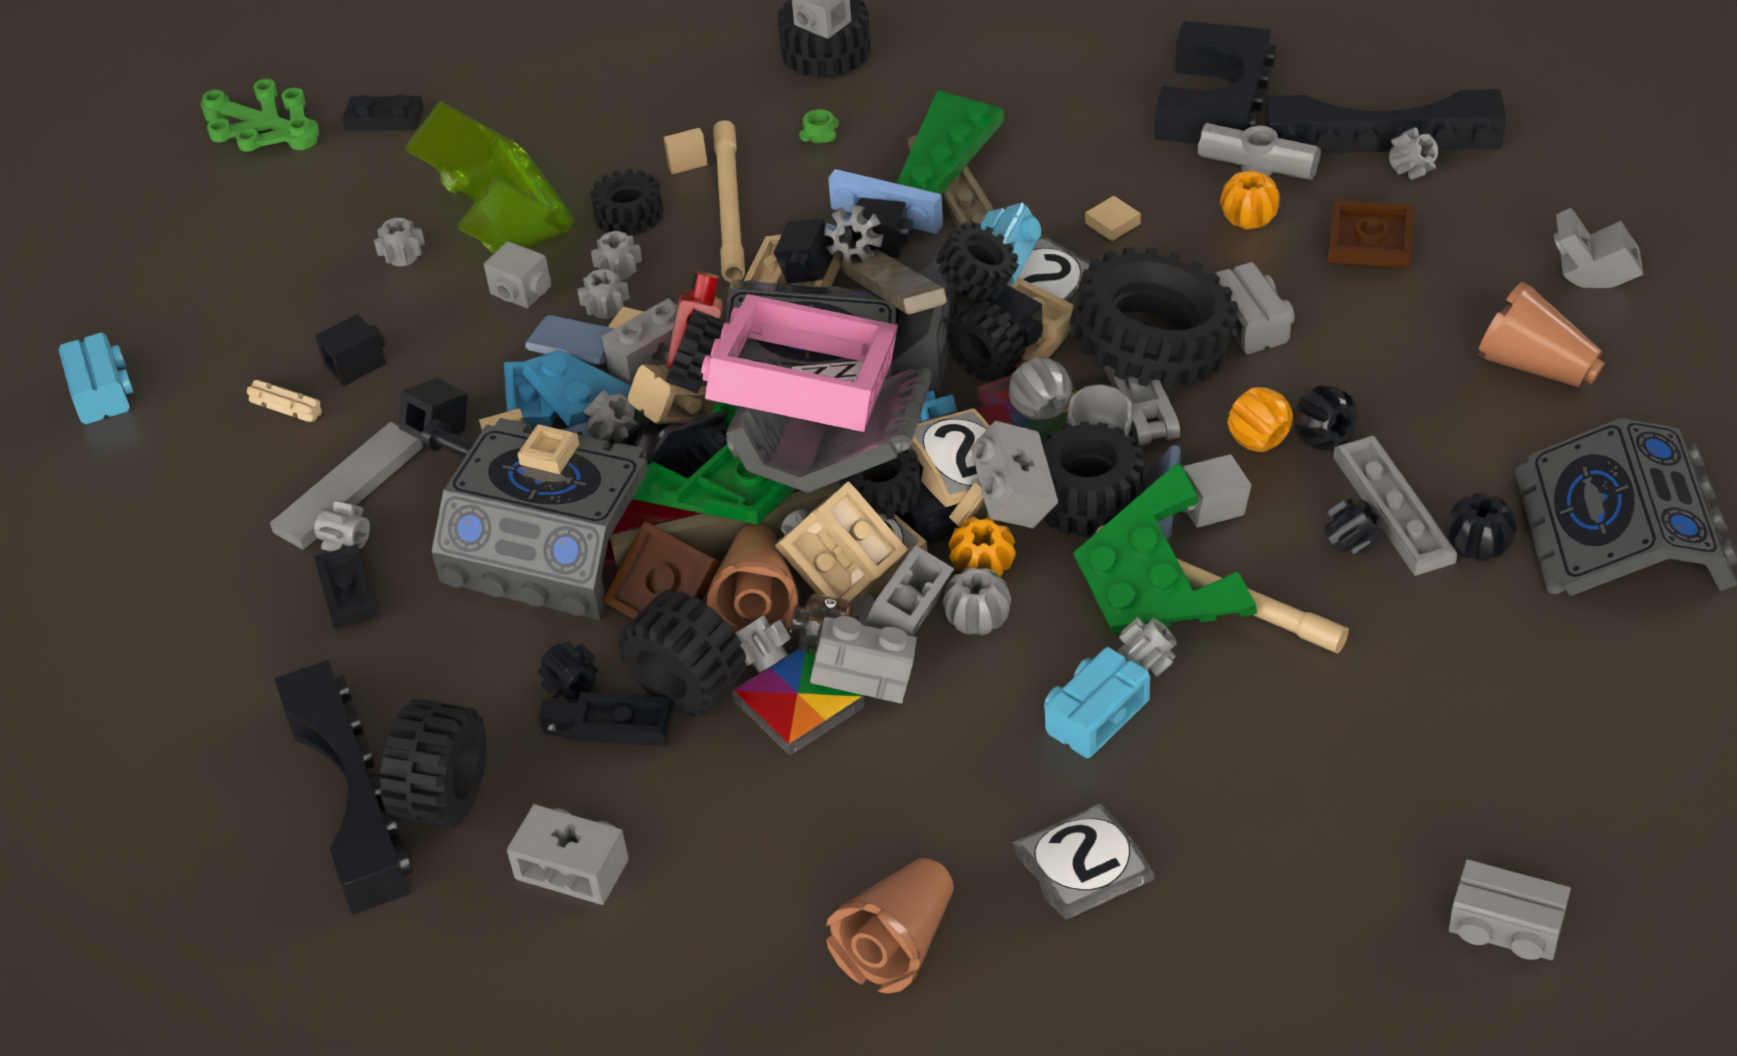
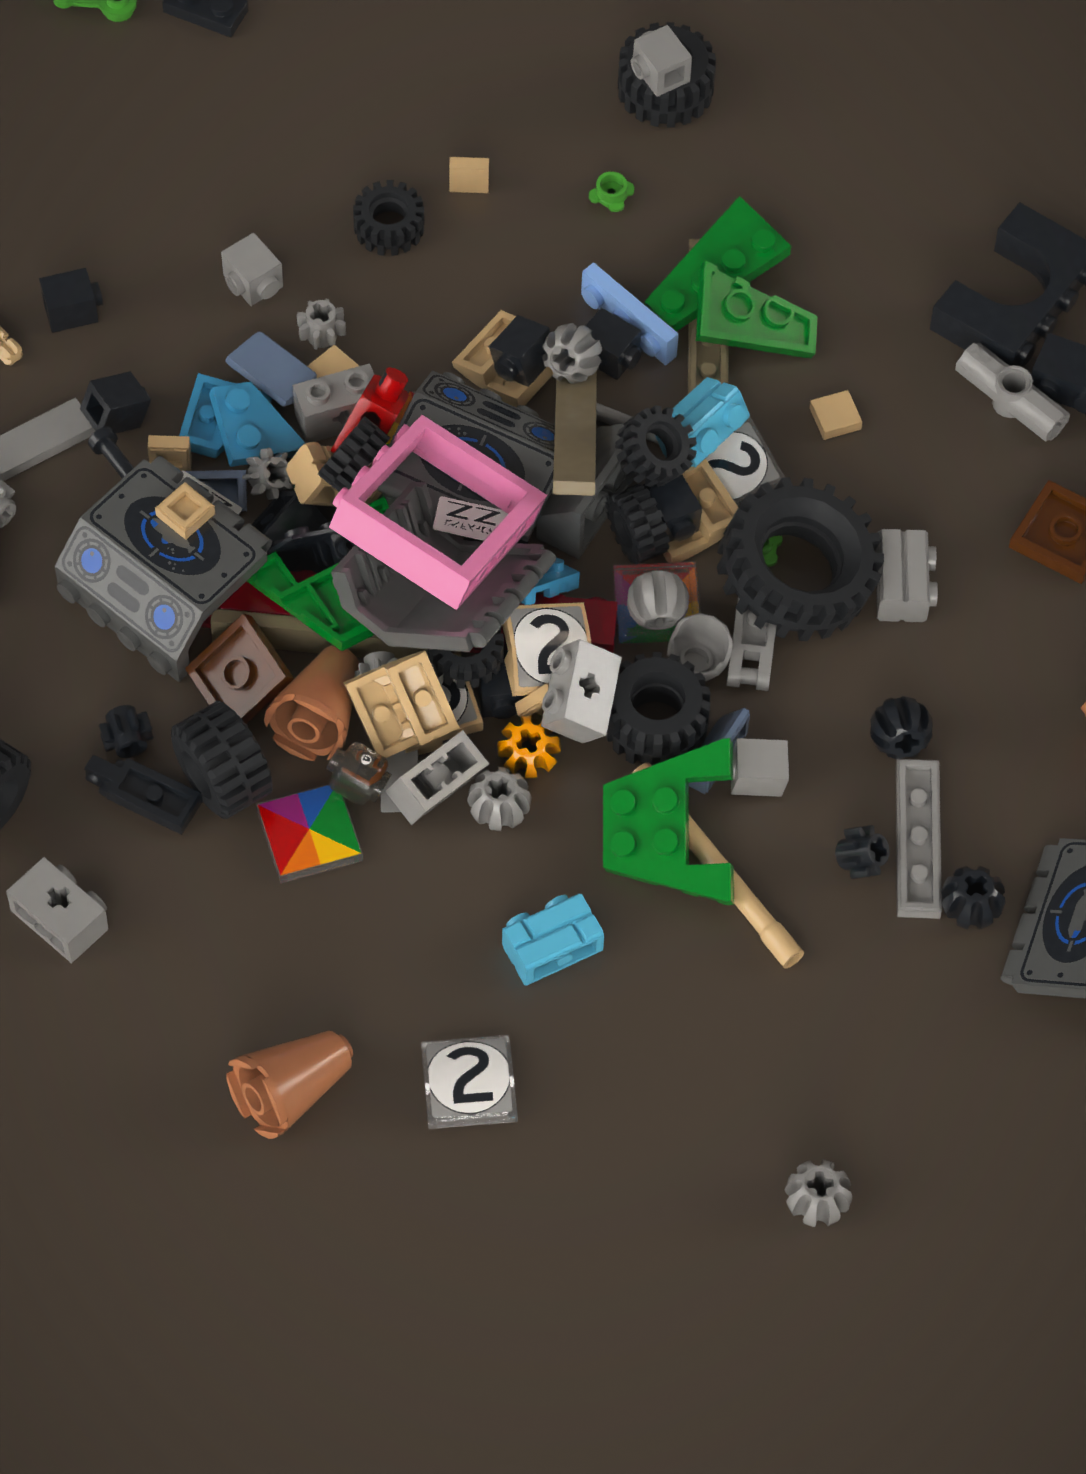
camera: 15 degrees right, 15 degrees up
light grey gear [374,218,425,266] -> none
clear neon green windscreen [404,100,576,253] -> none
light grey gear [591,231,642,280] -> none
tan piece [713,120,745,282] -> none
light grey gear [735,615,791,673] -> none
light grey brick [810,616,917,704] -> none
light grey gear [1118,617,1177,677] -> none
light orange piece [1220,170,1280,230] -> none
light orange piece [1227,387,1293,452] -> none
light grey brick [1448,859,1571,961] -> none
none -> green wing [696,260,818,359]
none -> light grey piece [785,1159,853,1227]

